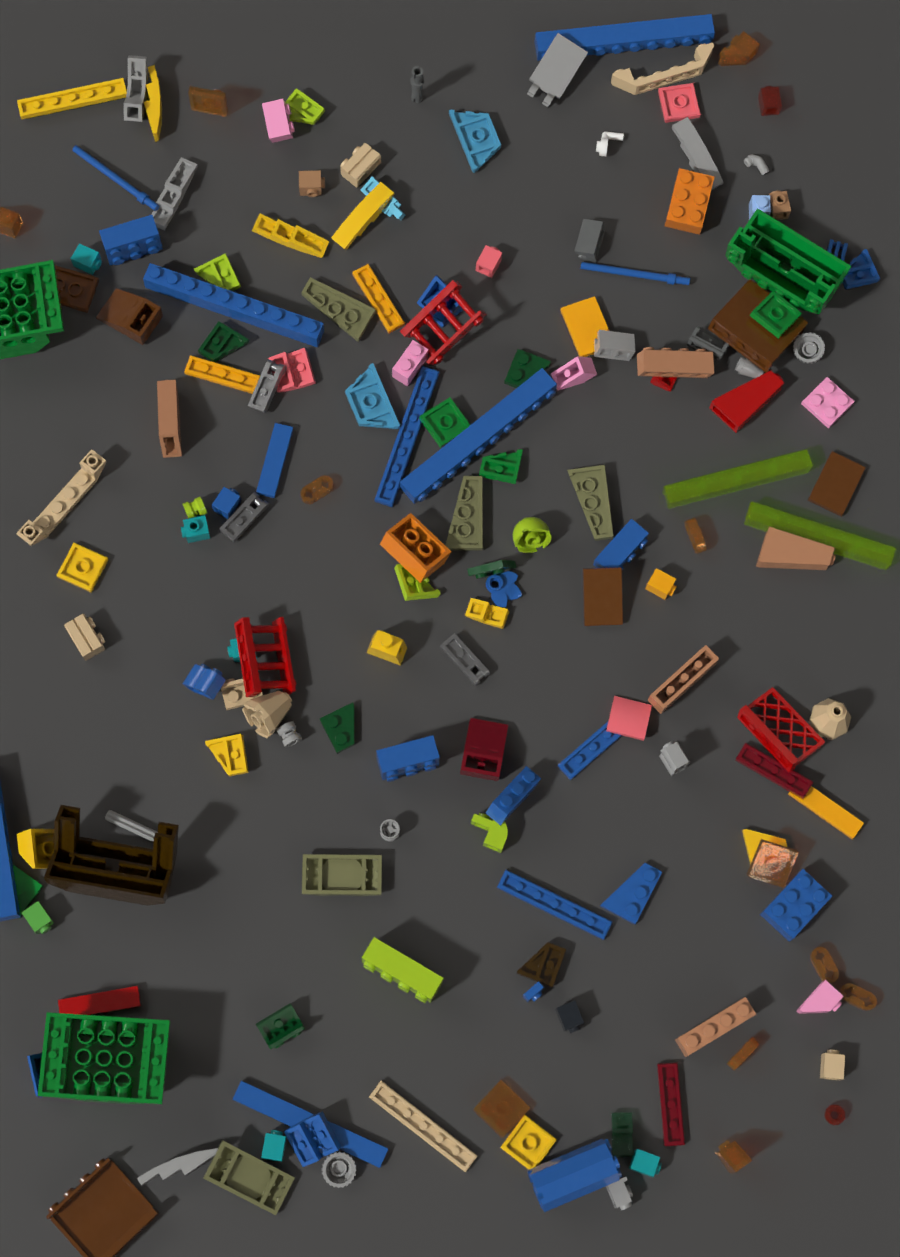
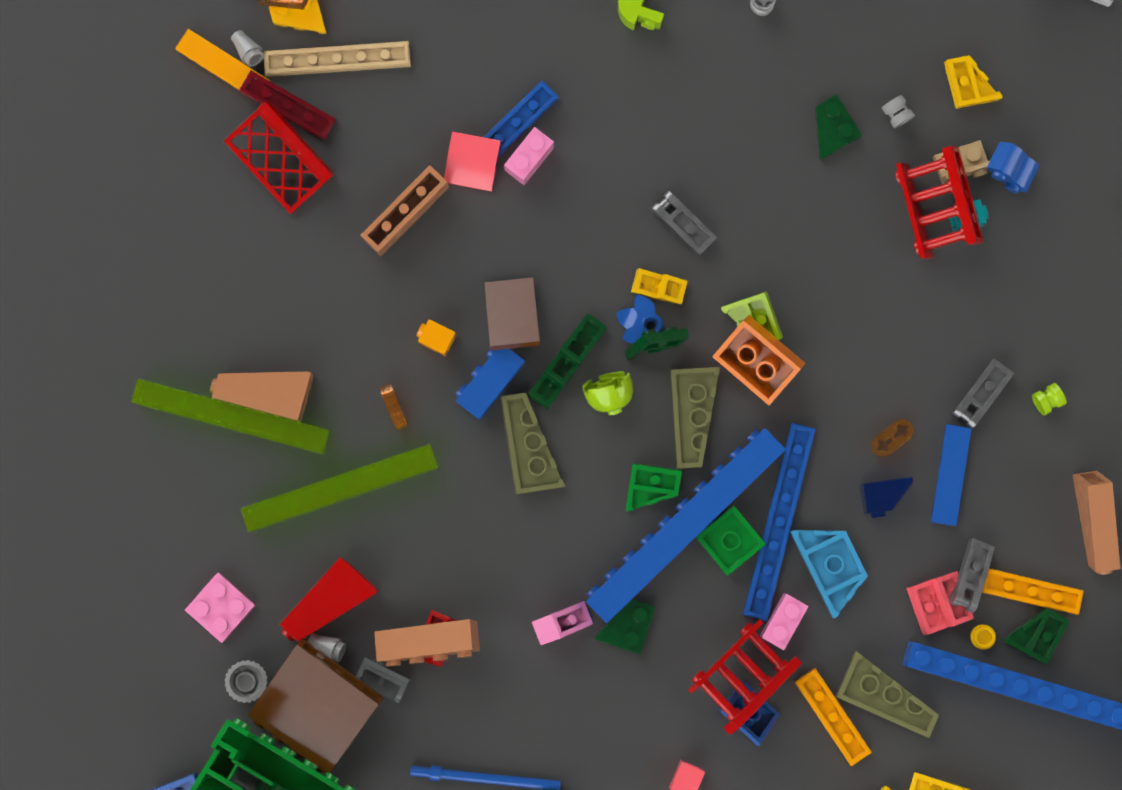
camera: 175 degrees left, 10 degrees up
teal brick [181,515,210,543] -> none
lime wing [194,254,241,291] -> none
blue brick [212,487,241,519] -> none
tan cone [242,691,292,738] -> none
yellow torso [367,630,407,666] -> none
blue brick [376,735,440,782] -> none
dark red slope [460,718,508,781] -> none
blue brick [486,766,541,826] -> none
light orange tile [560,296,609,357] -> none
light grey hinge [594,330,635,361] -> none
light grey brick [659,741,690,776] -> none
green plate [750,290,802,339] -> none
reddish brown tile [808,451,866,517] -> none
tan cone [809,698,851,740] -> none
none -> light grey cone [231,30,264,67]
none -> tan tile [263,41,411,77]
none -> bright pink brick [504,127,554,185]
none -> dark green slope [528,313,607,410]
none -> clear blue slope [860,477,913,518]
none -> yellow plate [970,624,996,650]

